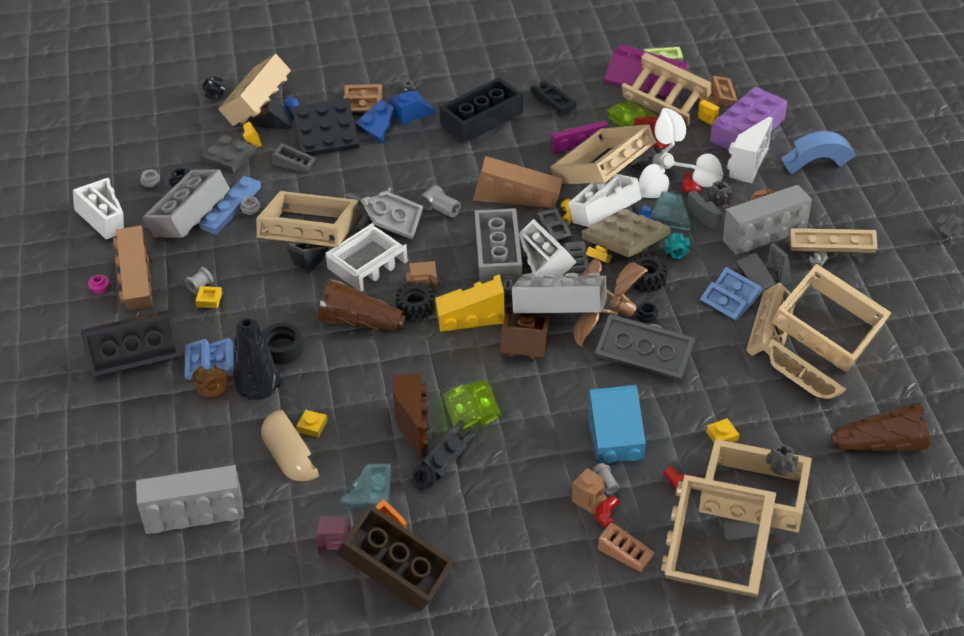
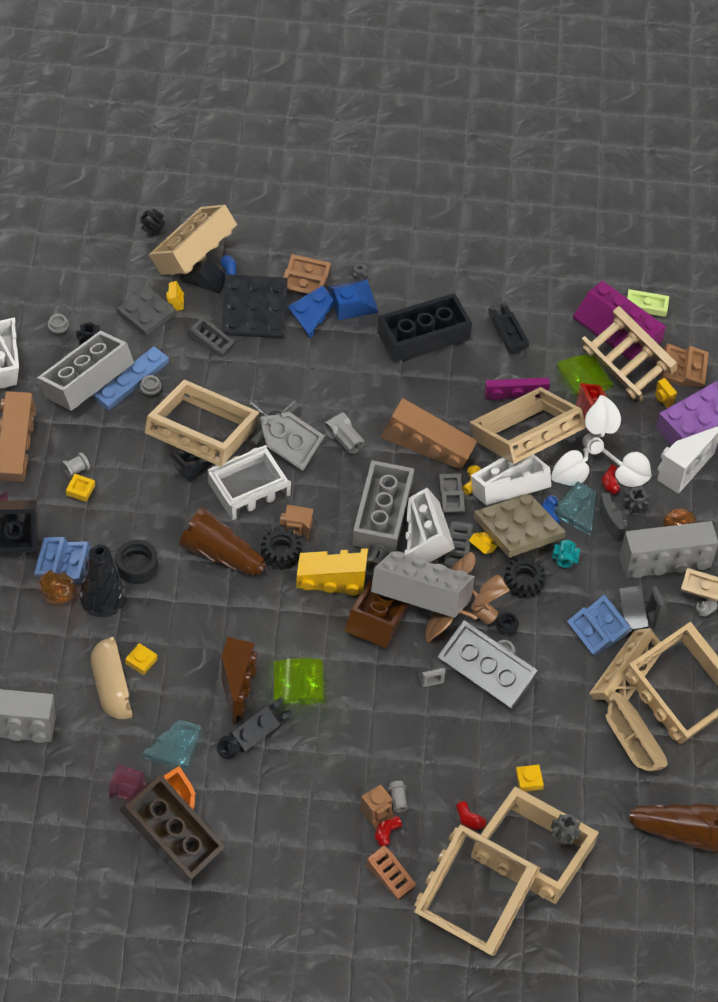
camera: 10 degrees right, 10 degrees up
dark azure slope [588,385,646,464] -> none
none -> light grey slope [418,668,446,687]

